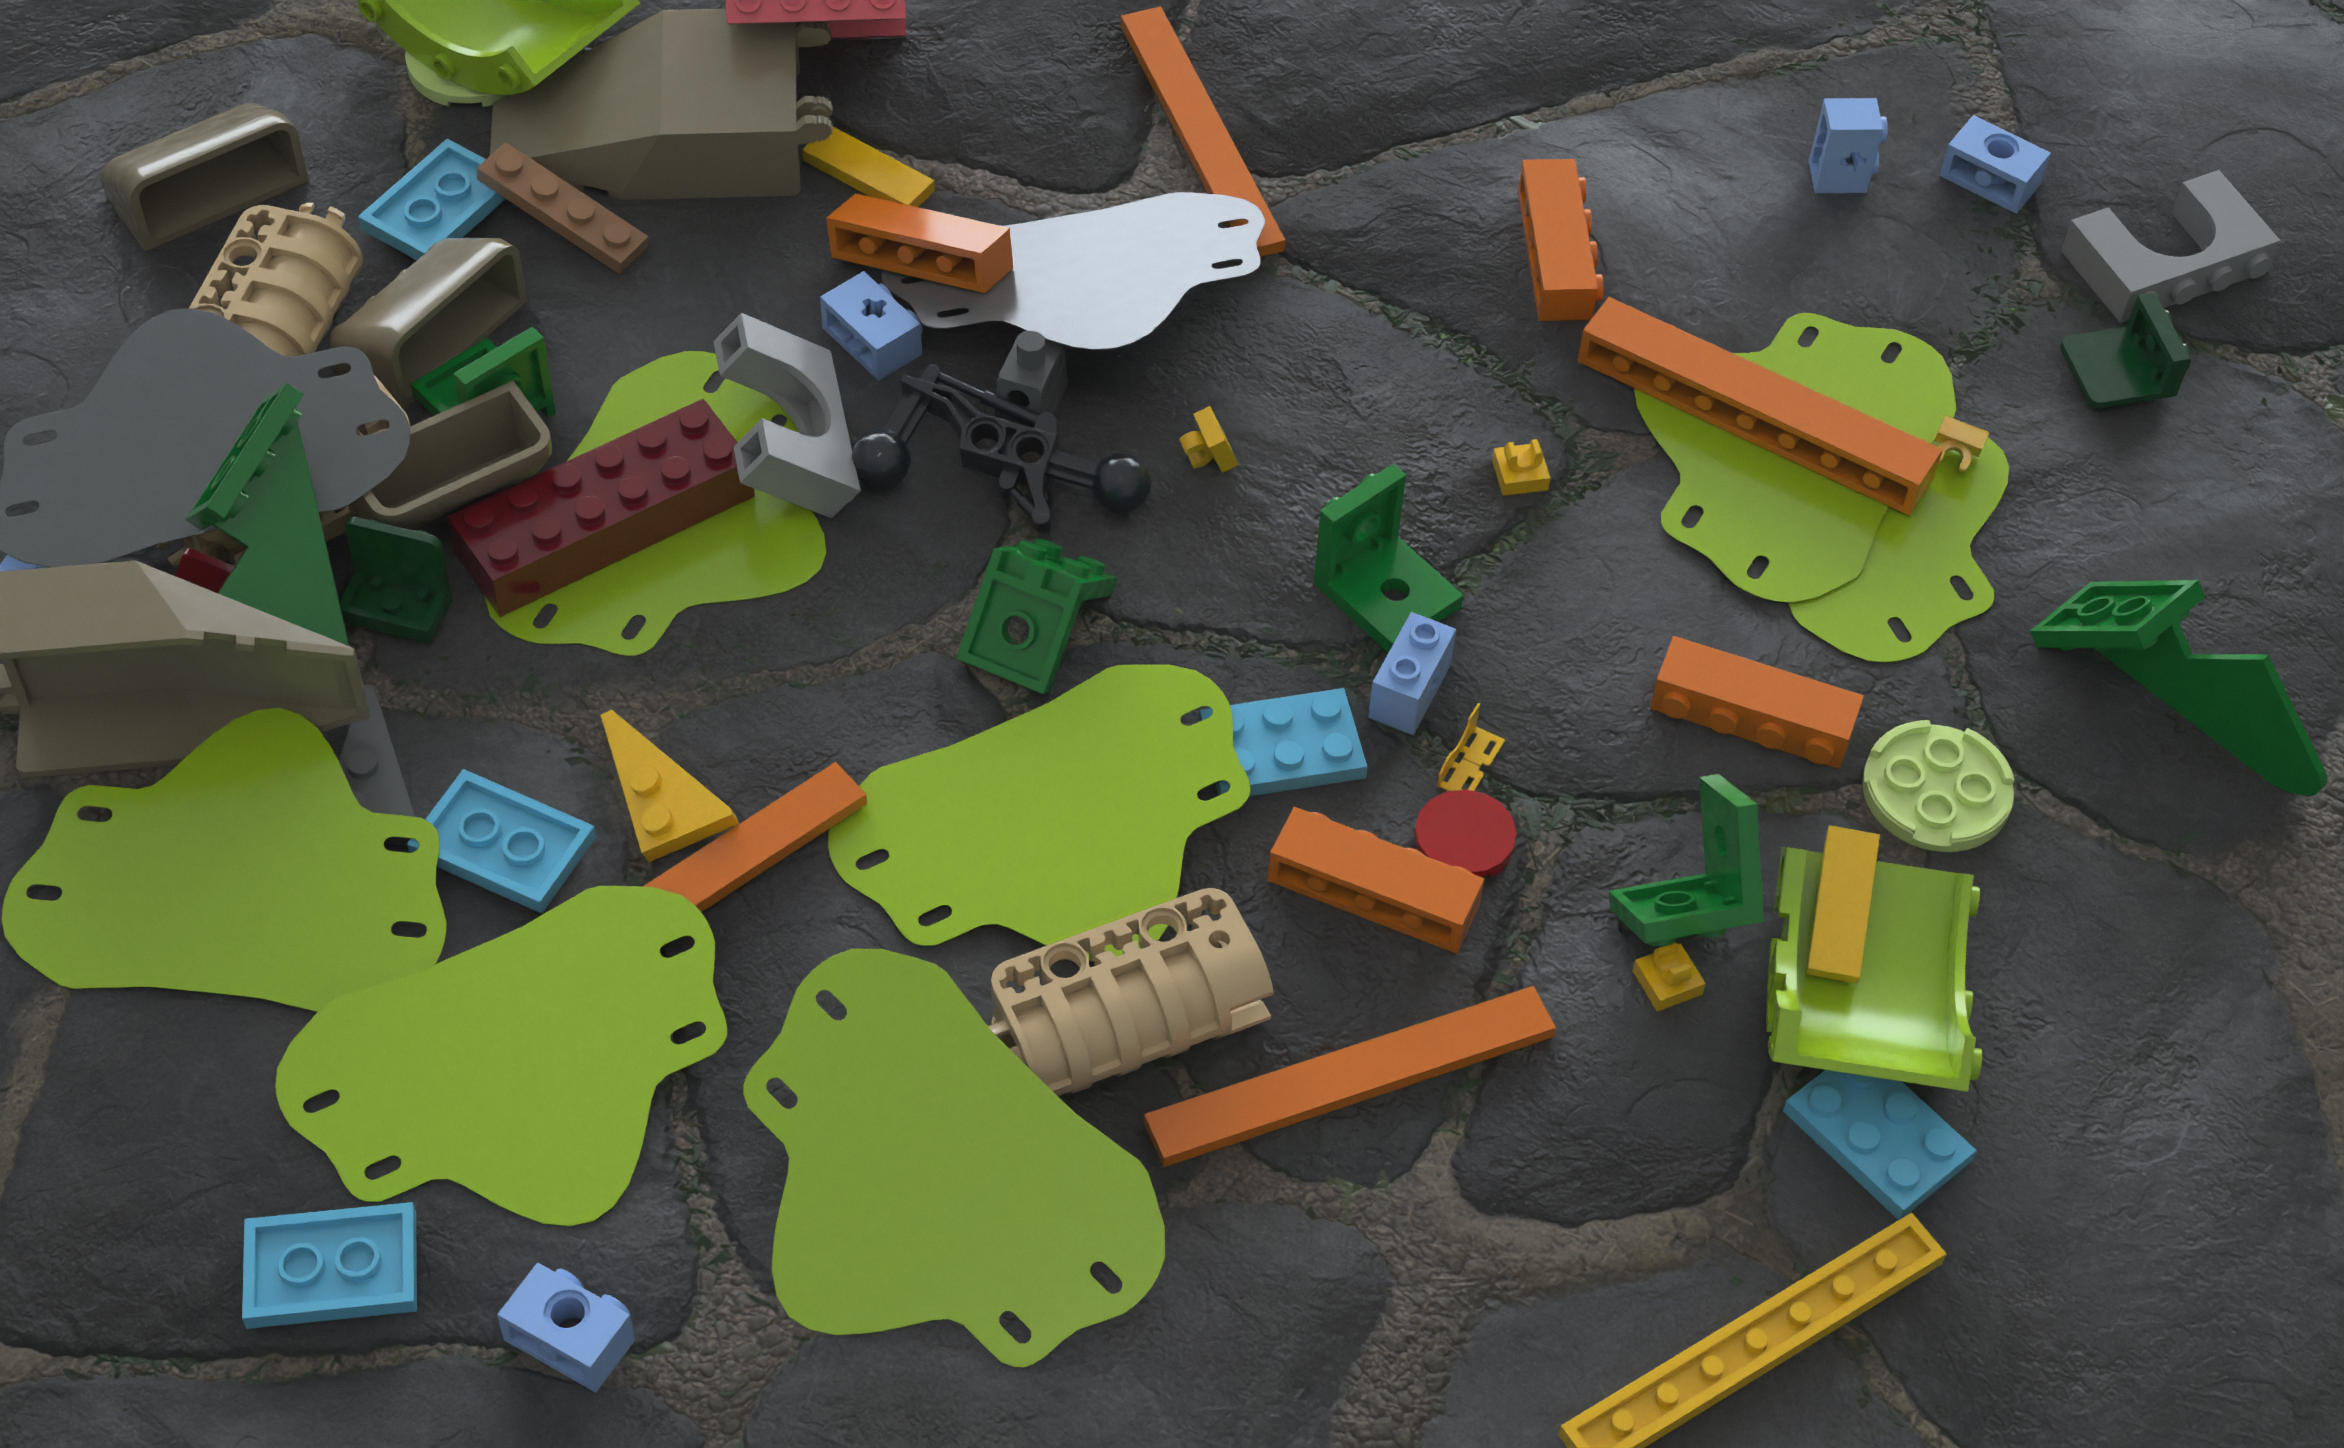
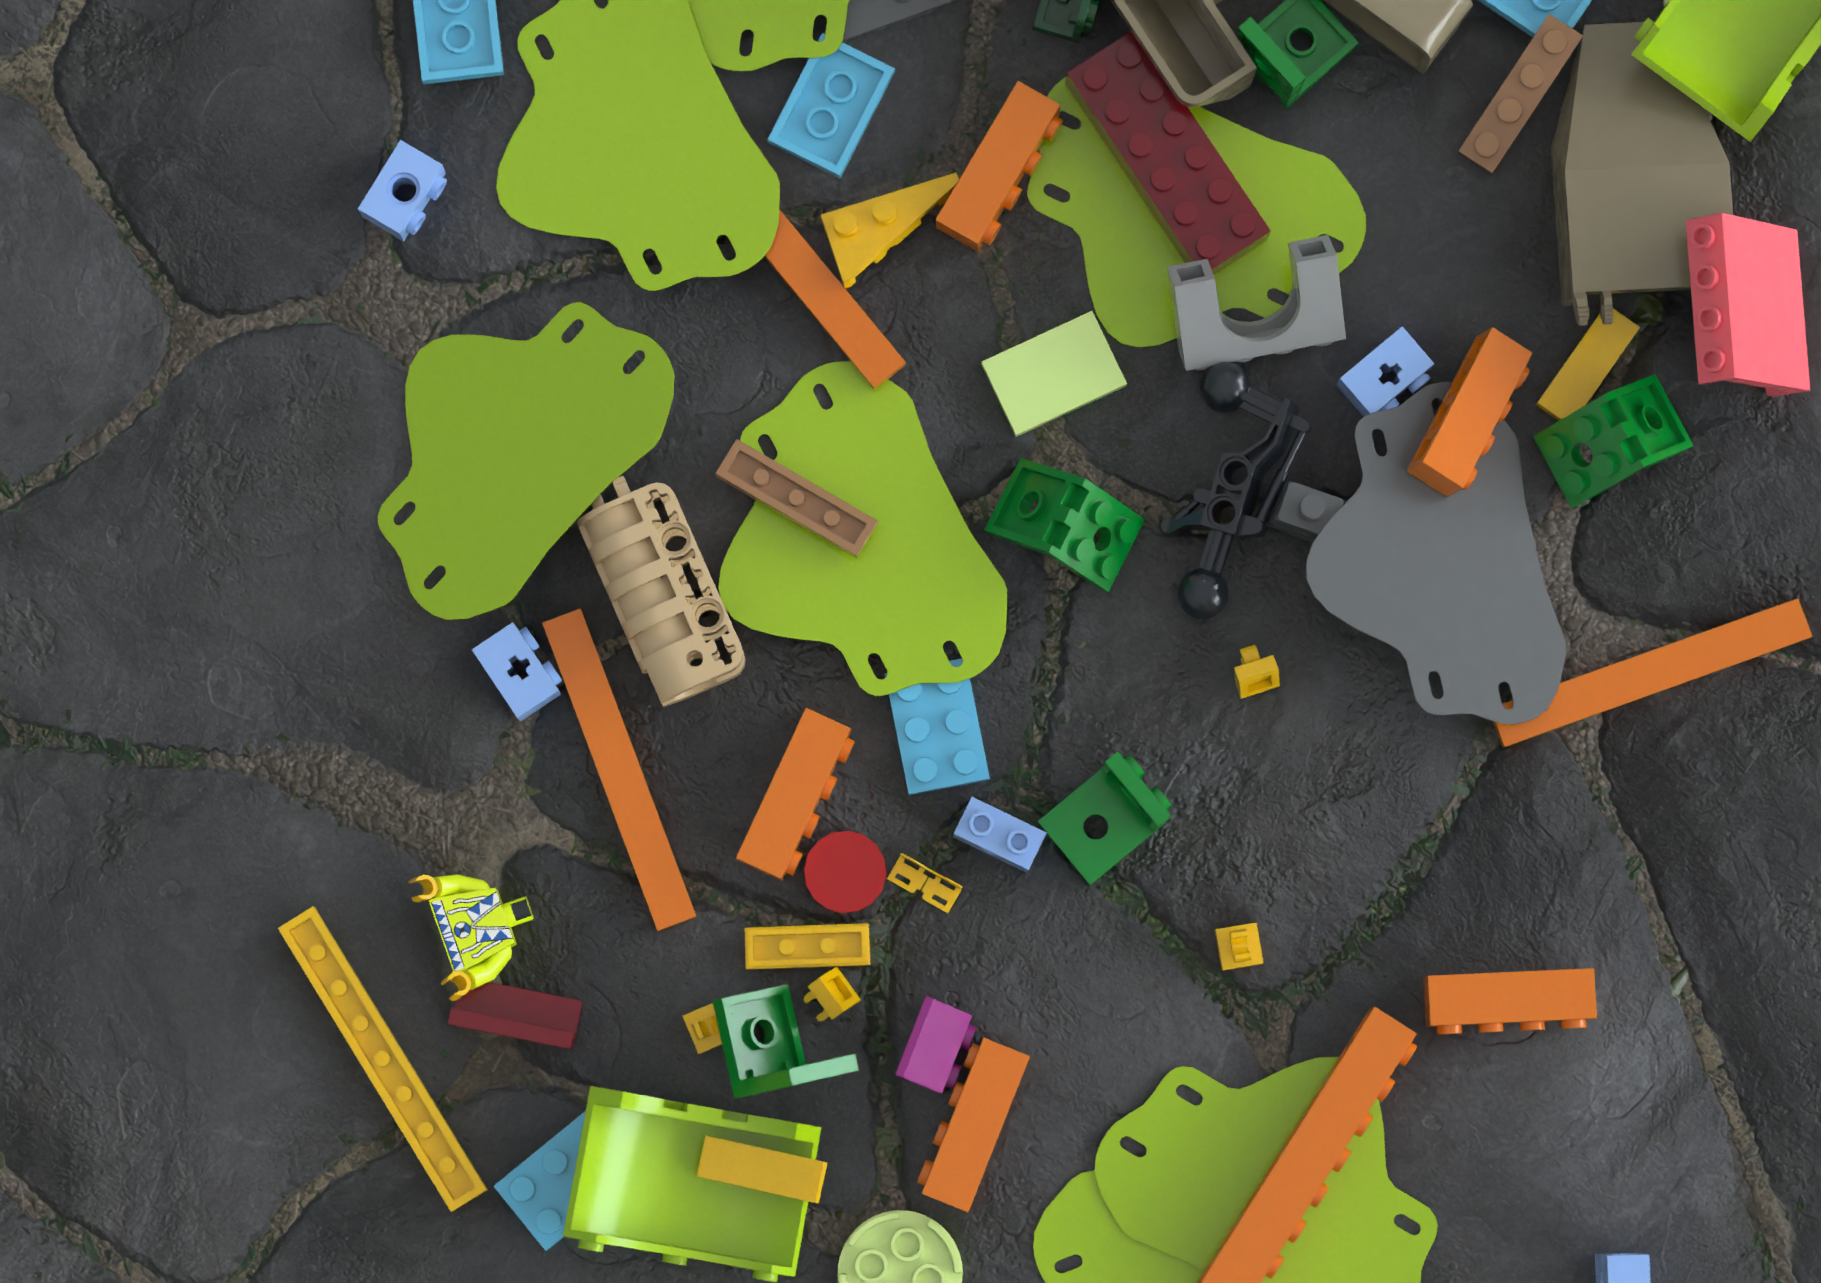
camera: 90 degrees right, 30 degrees up
none -> torso [409,874,534,1001]
none -> dark red panel [448,982,582,1050]
none -> light blue brick [472,622,562,722]
none -> medium nougat plate [715,439,878,559]
none -> yellow tile [745,923,870,970]
none -> yellow tile [803,967,861,1021]
none -> magenta slope [895,996,976,1094]
none -> orange brick [935,81,1063,252]
none -> yellowish green tile [981,311,1127,437]
none -> green bracket [1533,374,1694,509]

